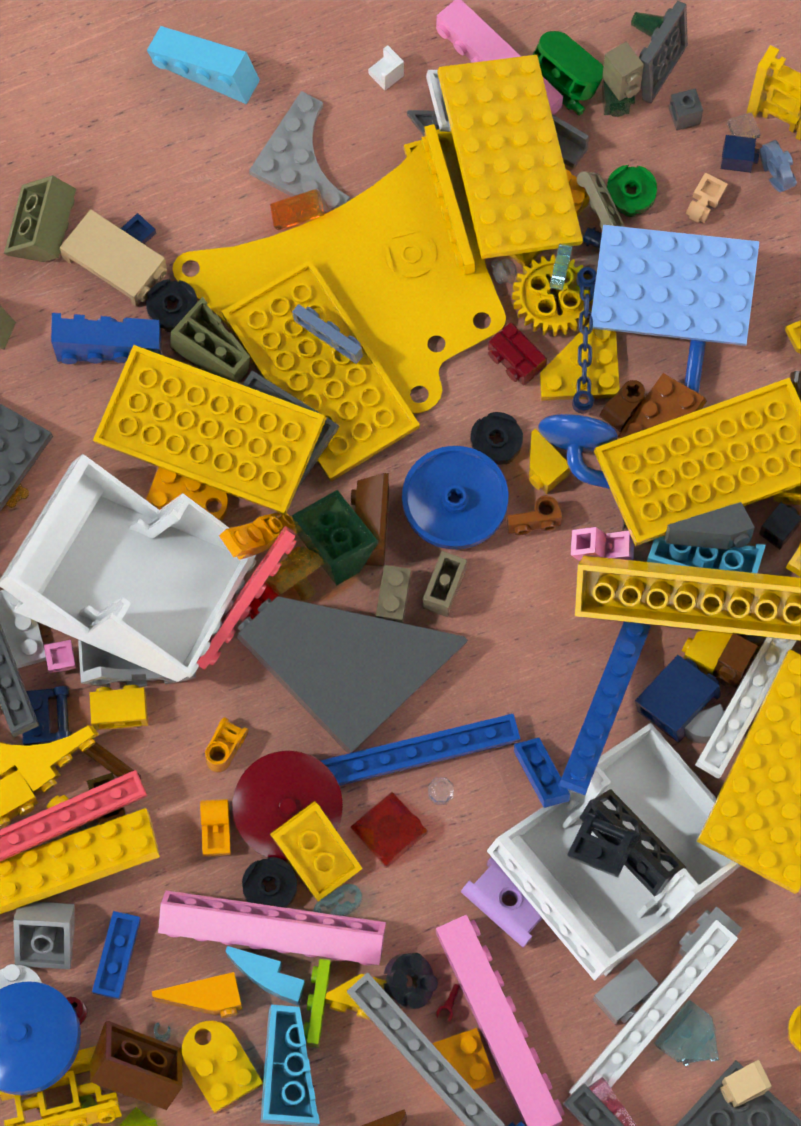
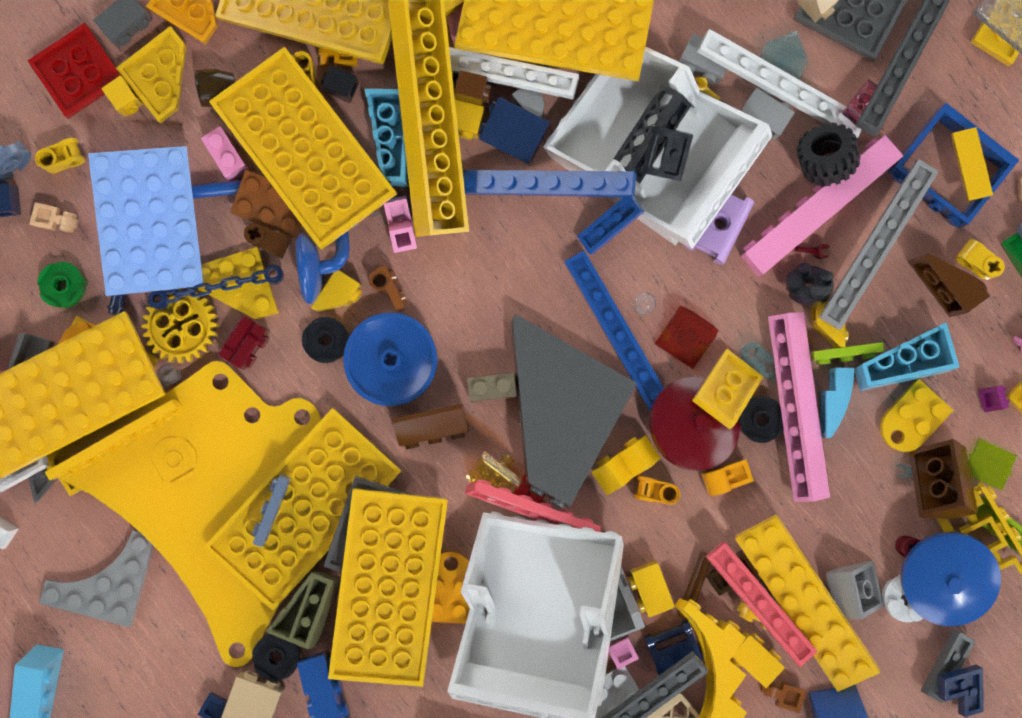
camera: 110 degrees left, 15 degrees up
blue plate [92,911,141,1000] -> none
light orange slope [151,972,243,1018] -> none
light orange slope [219,512,299,560] -> none
clear orange plate [270,189,324,230] -> none
clear green slope [292,490,378,586] -> none
dark tan brick [423,551,467,617] -> none
light orange plate [432,1028,496,1101] -> none
clear light blue beam [550,244,573,291] -> none
dark tan plate [577,171,625,230] -> none
dark grey slope [664,502,755,550] -> none
none -> yellow piece [35,138,86,174]
none -> bright pink brick [201,126,250,181]
none -> yellow brick [591,435,661,495]
none -> yellow hand [694,77,720,100]
none -> black tyre [797,122,860,186]

